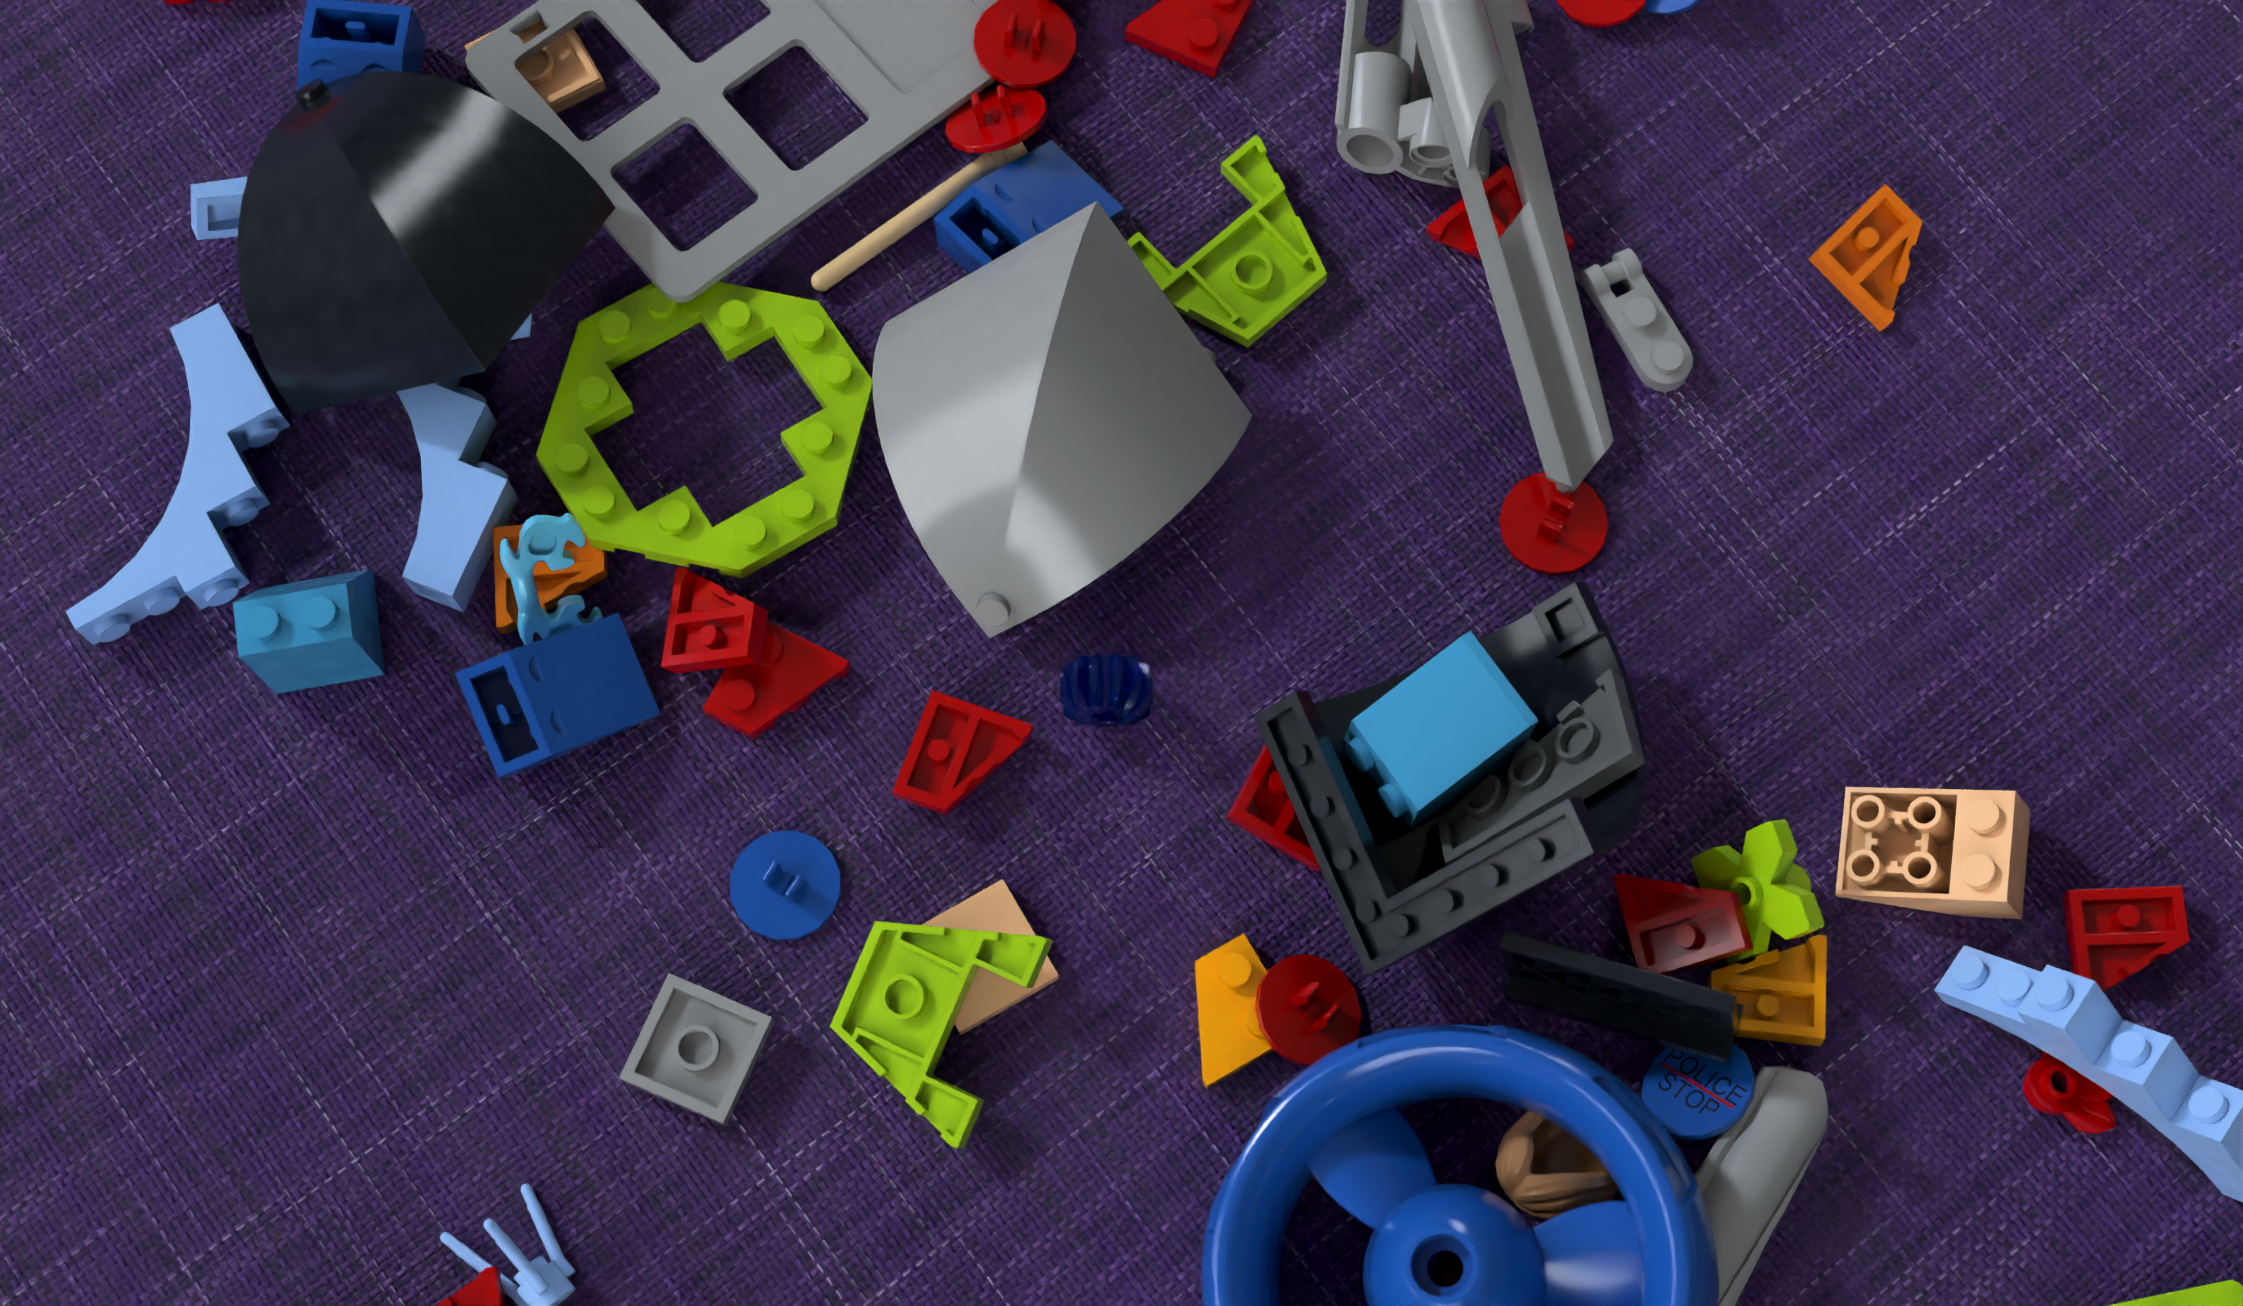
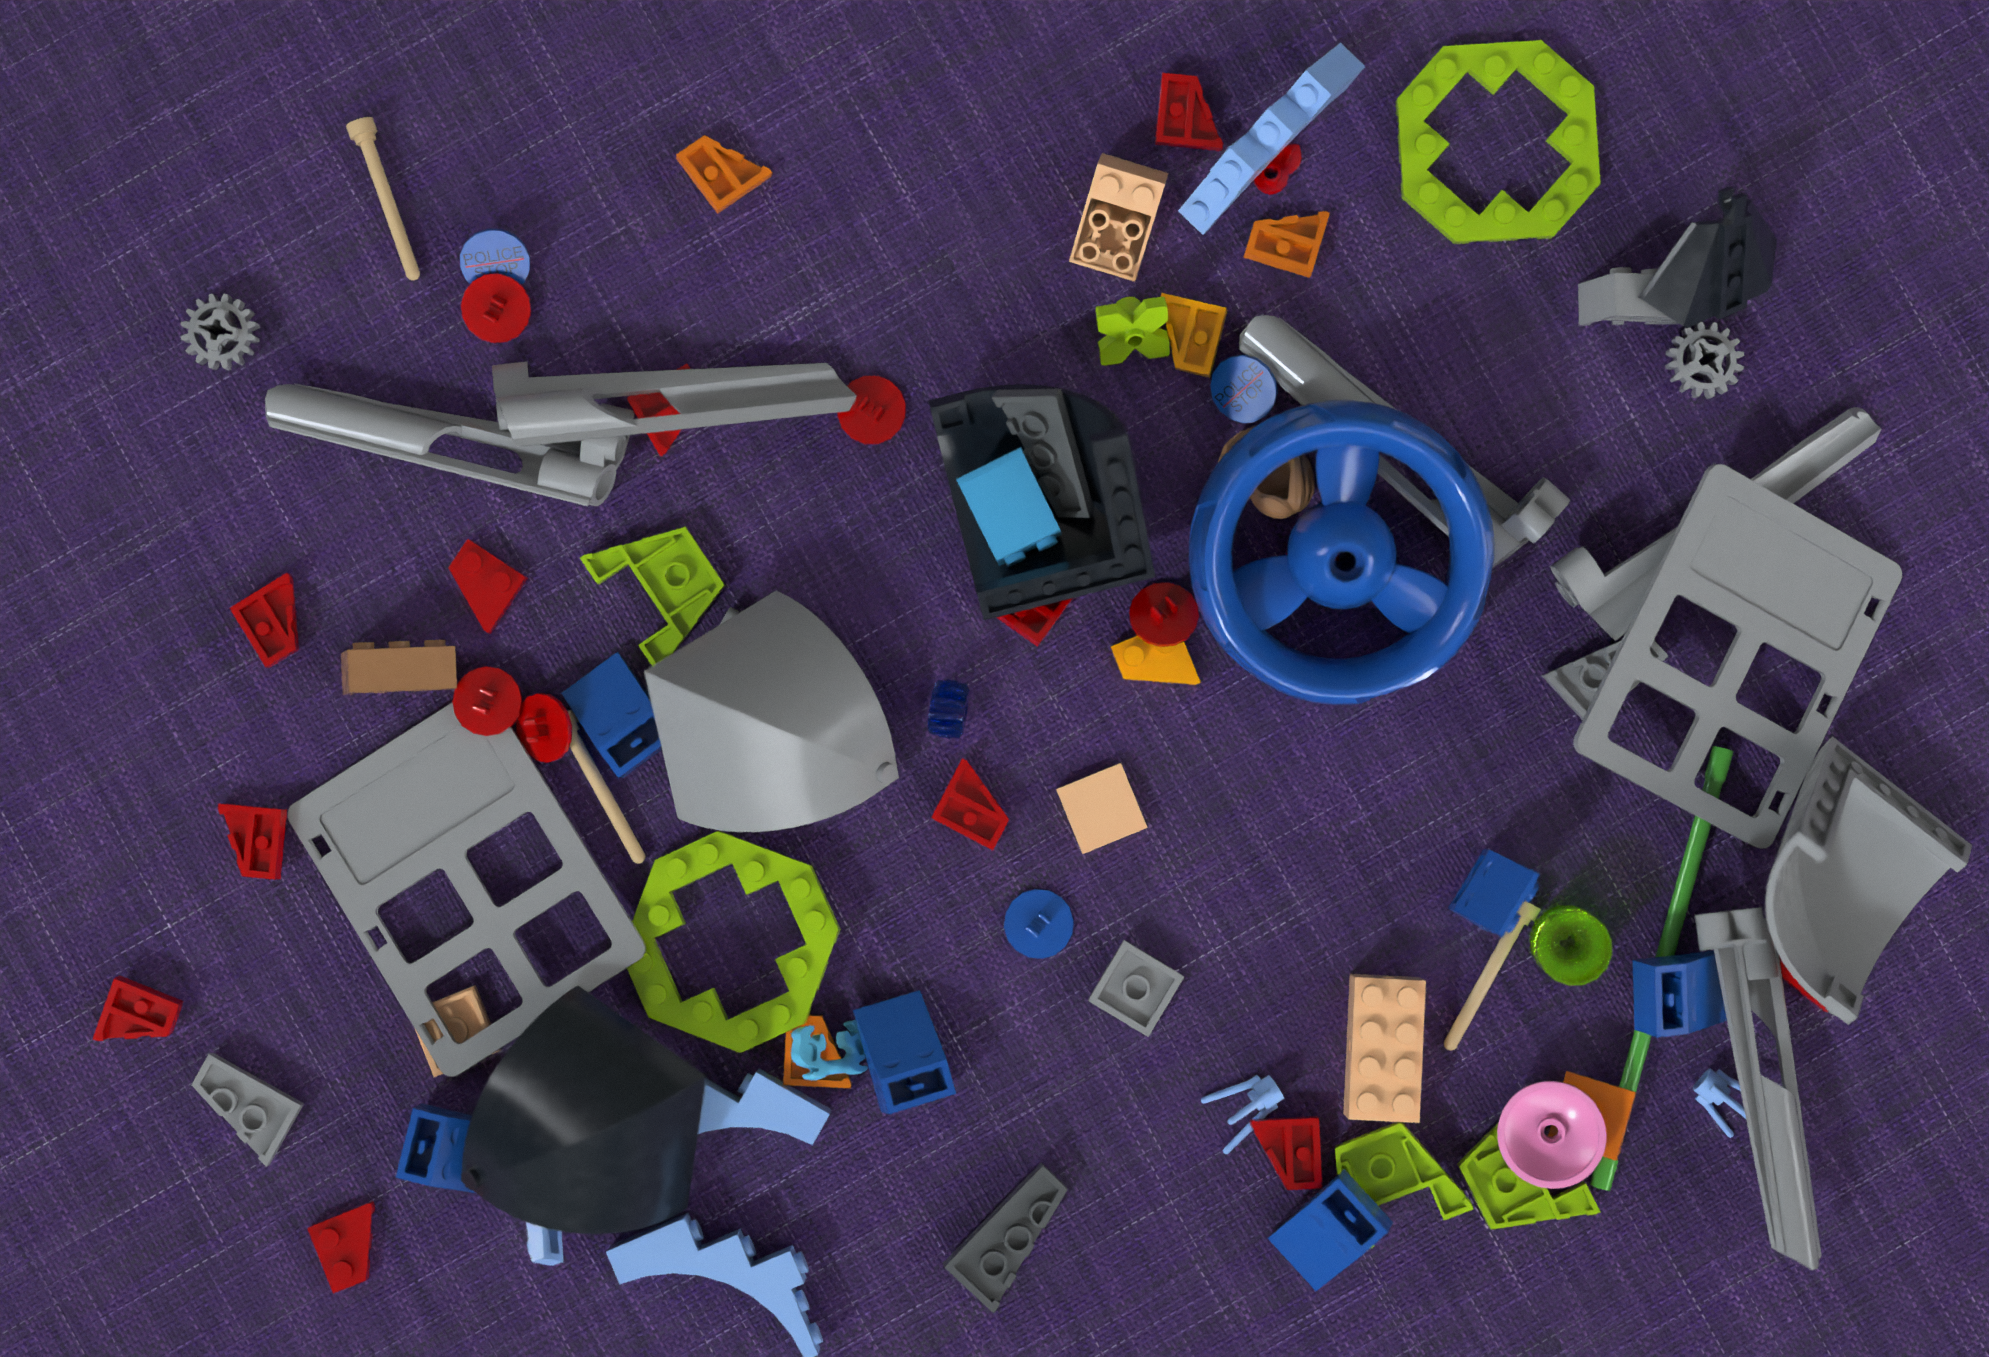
camera: 80 degrees left, 15 degrees up
dark azure slope [233,569,385,694] -> none
red wing [661,567,768,674] -> none
red wing [702,620,851,739] -> none
lime wing [830,921,1053,1149] -> none
black fence [1499,931,1744,1065] -> none
light grey plate [1580,248,1693,392] -> none
red wing [1613,874,1753,977] -> none
none -> dark grey wing [943,1162,1068,1313]
none -> orange wing [1243,211,1330,278]

